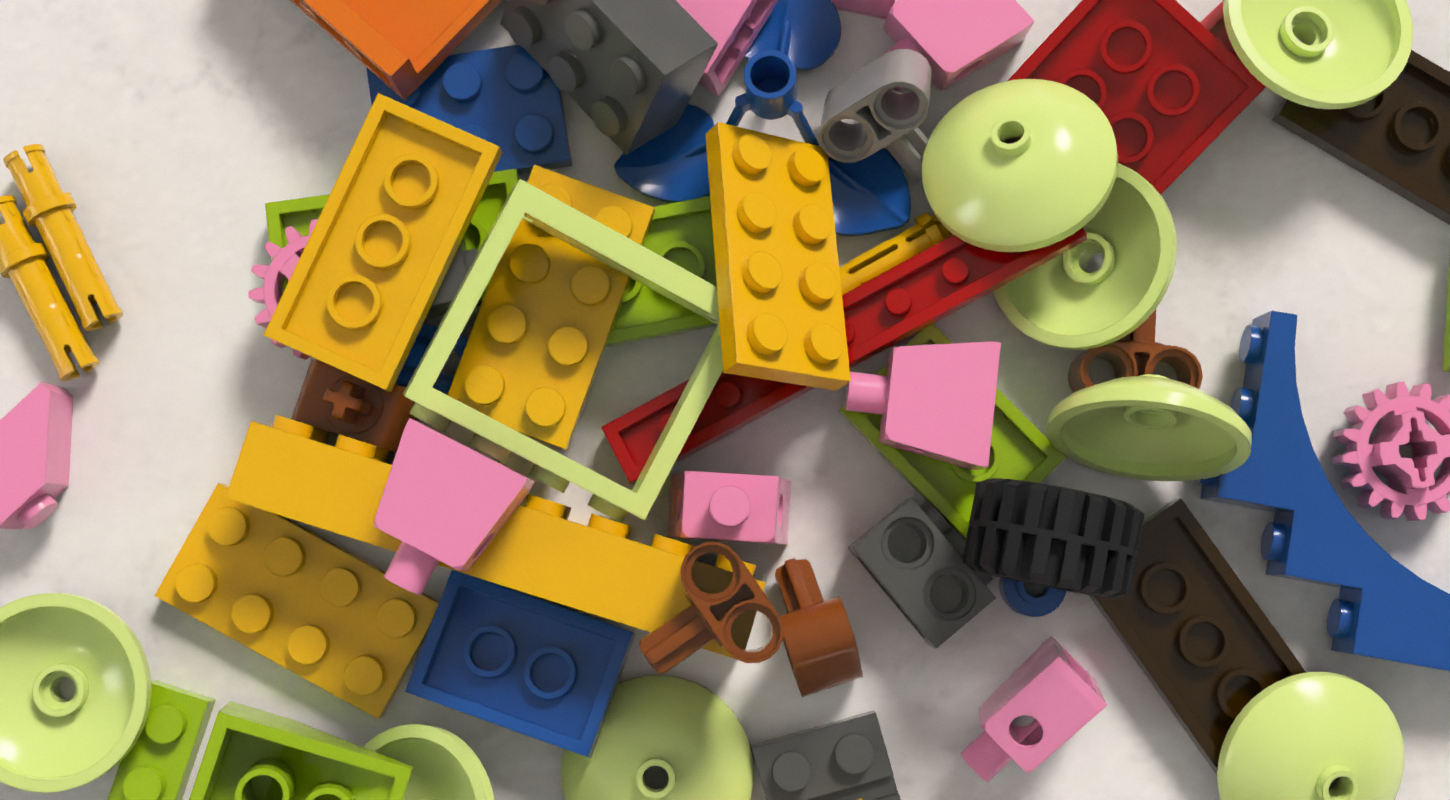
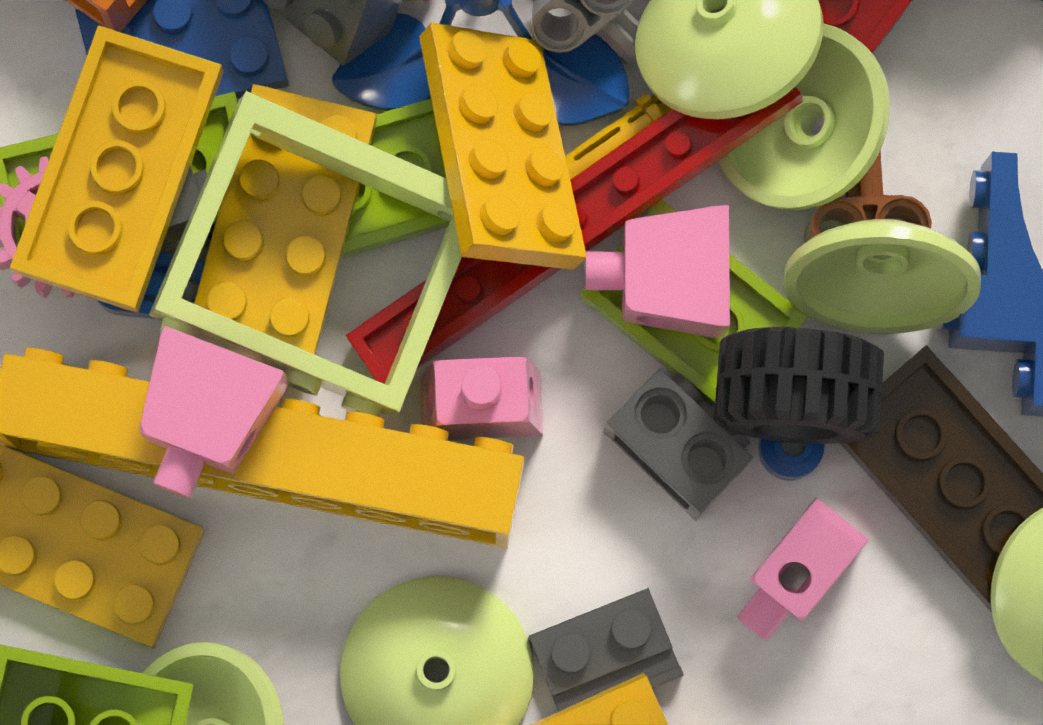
camera: 10 degrees left, 5 degrees down
dark orange beam [291,359,419,452] -> none
blue plate [405,570,635,758] -> none
dark orange beam [639,542,783,674] -> none
dark orange beam [775,558,863,697] -> none

